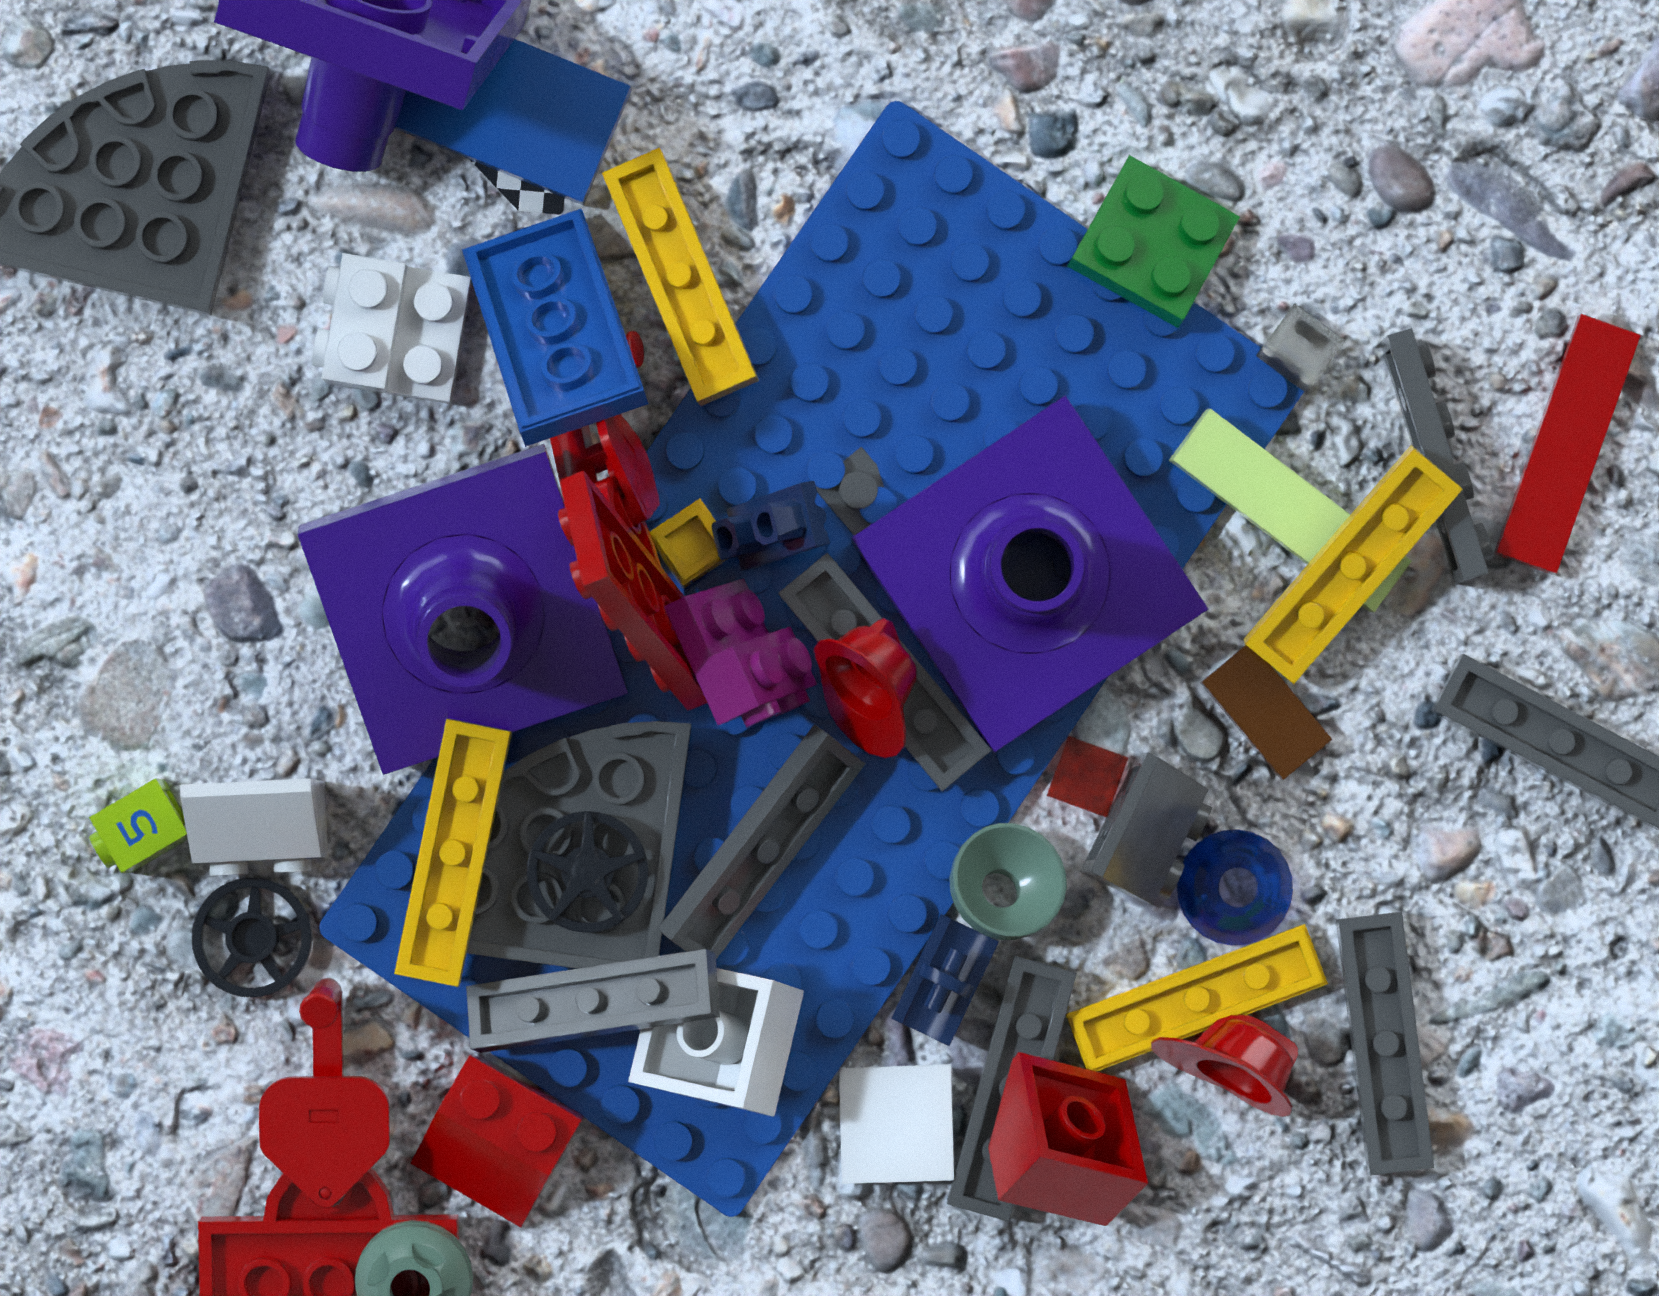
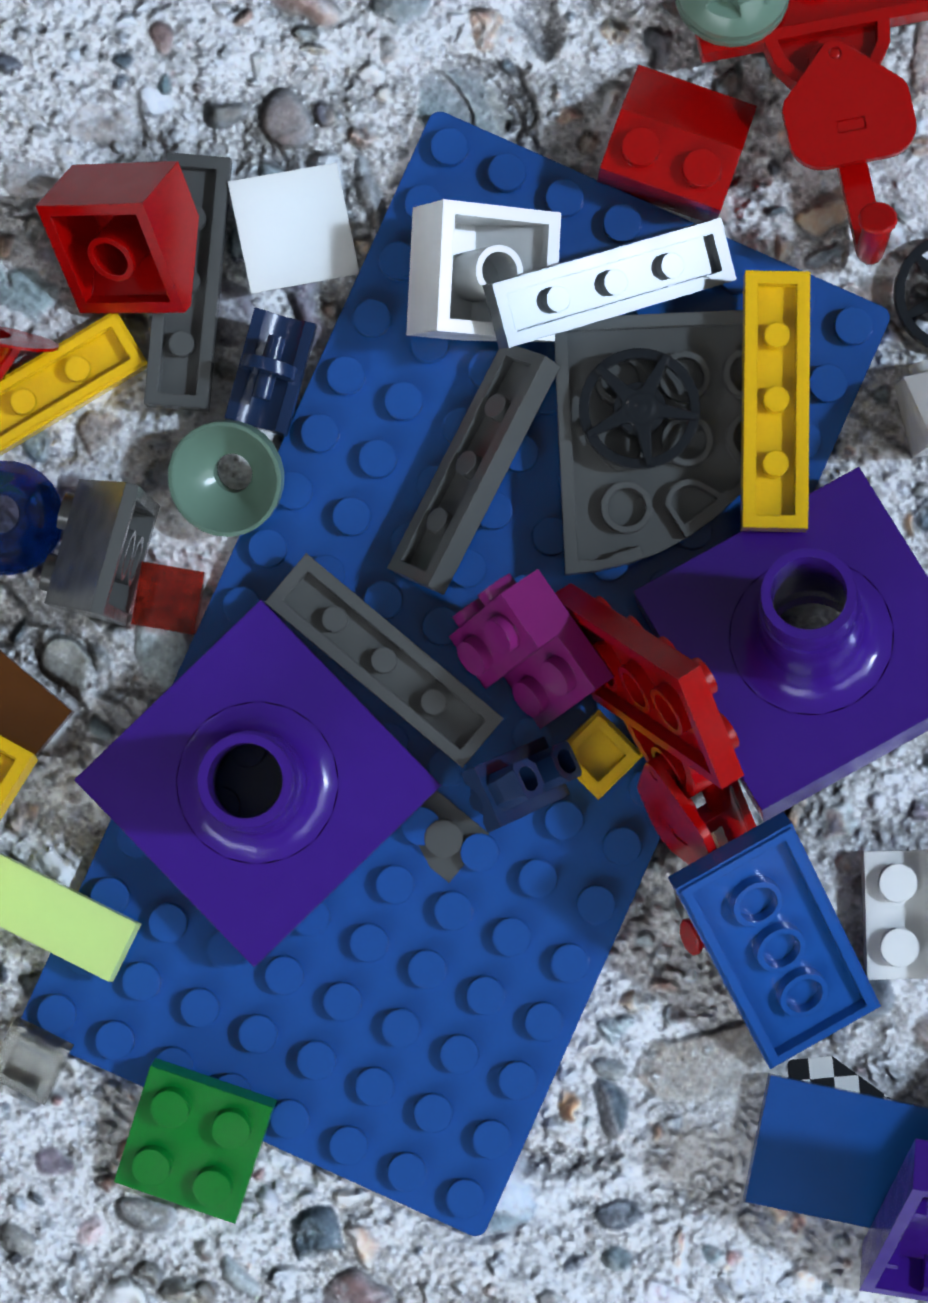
camera: 170 degrees right, 0 degrees up
yellow plate [602,147,759,406] -> none
red piece [814,618,917,758] -> none

